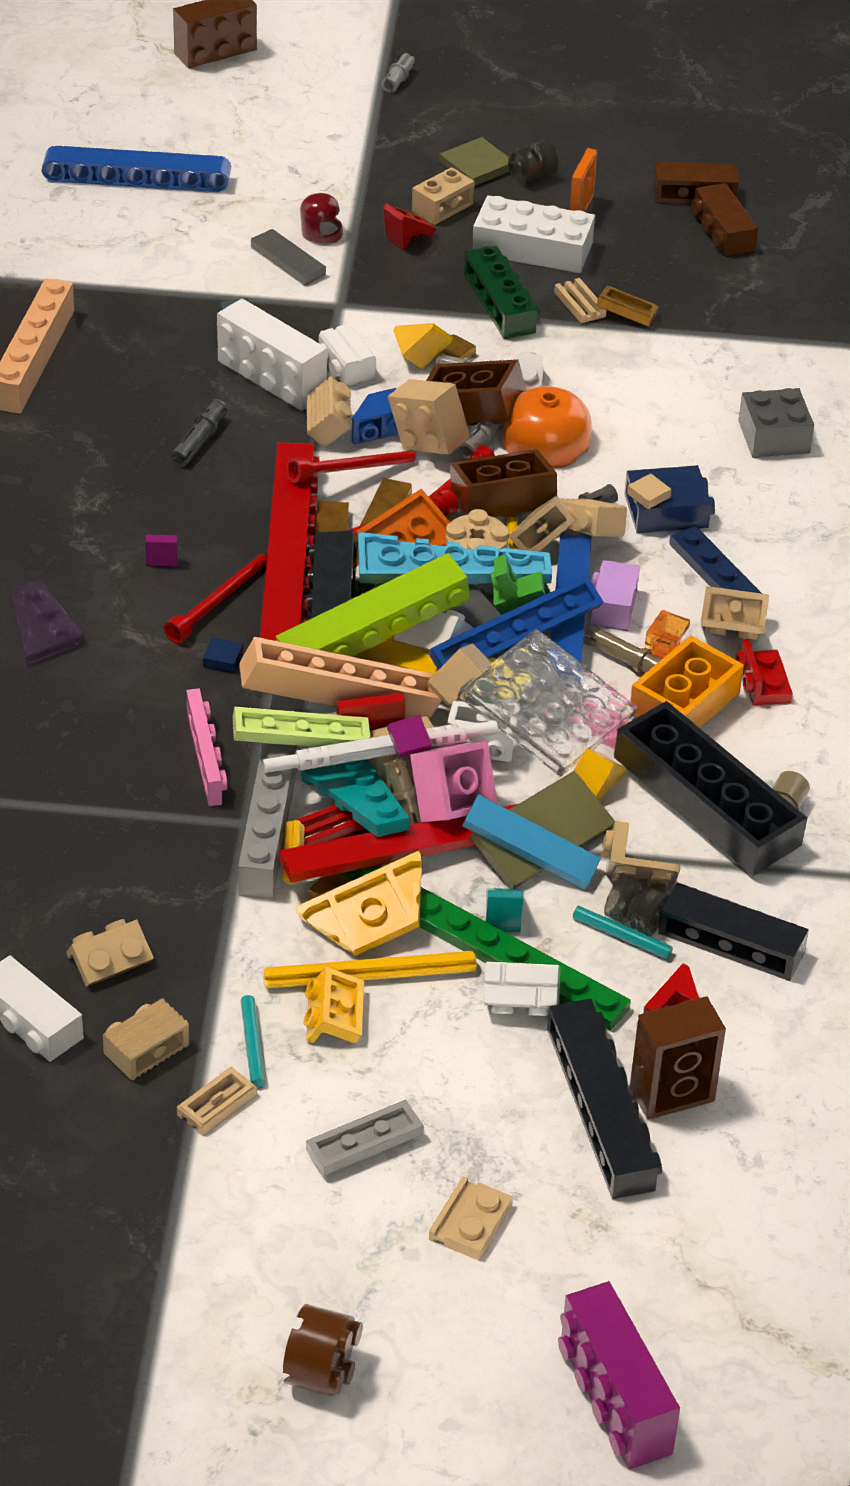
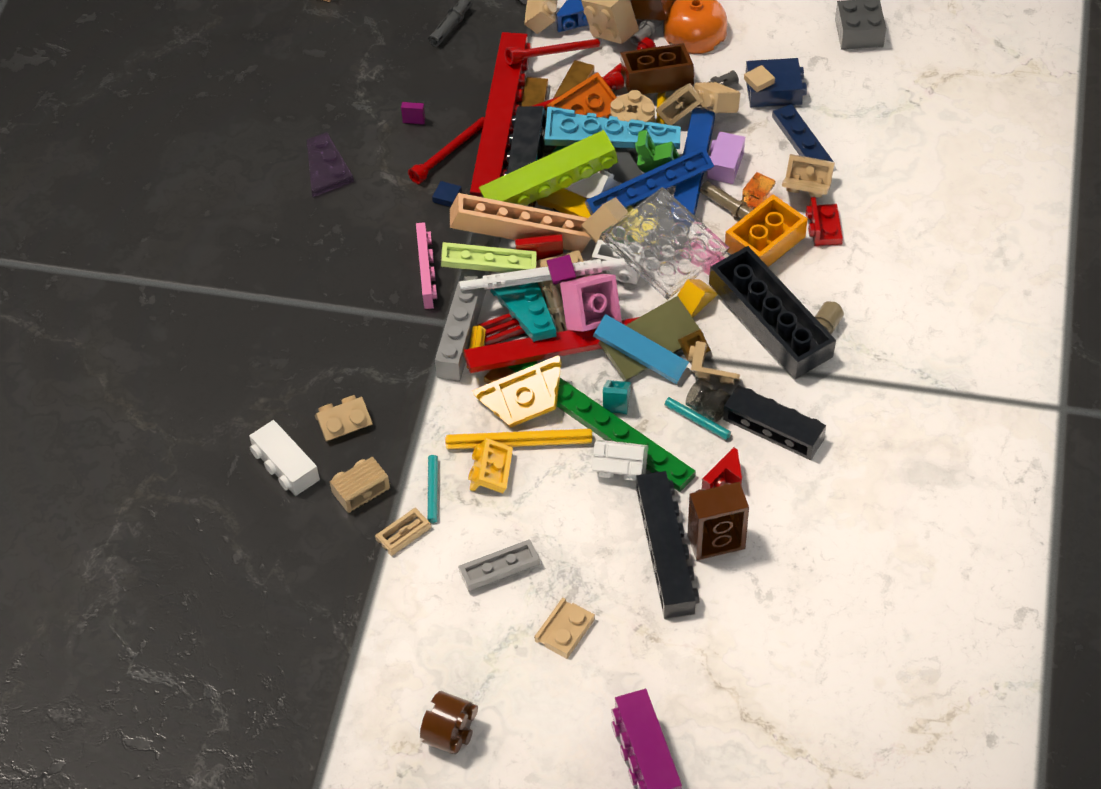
camera: 10 degrees right, 10 degrees up
none -> pearl gold tile [678,329,711,361]

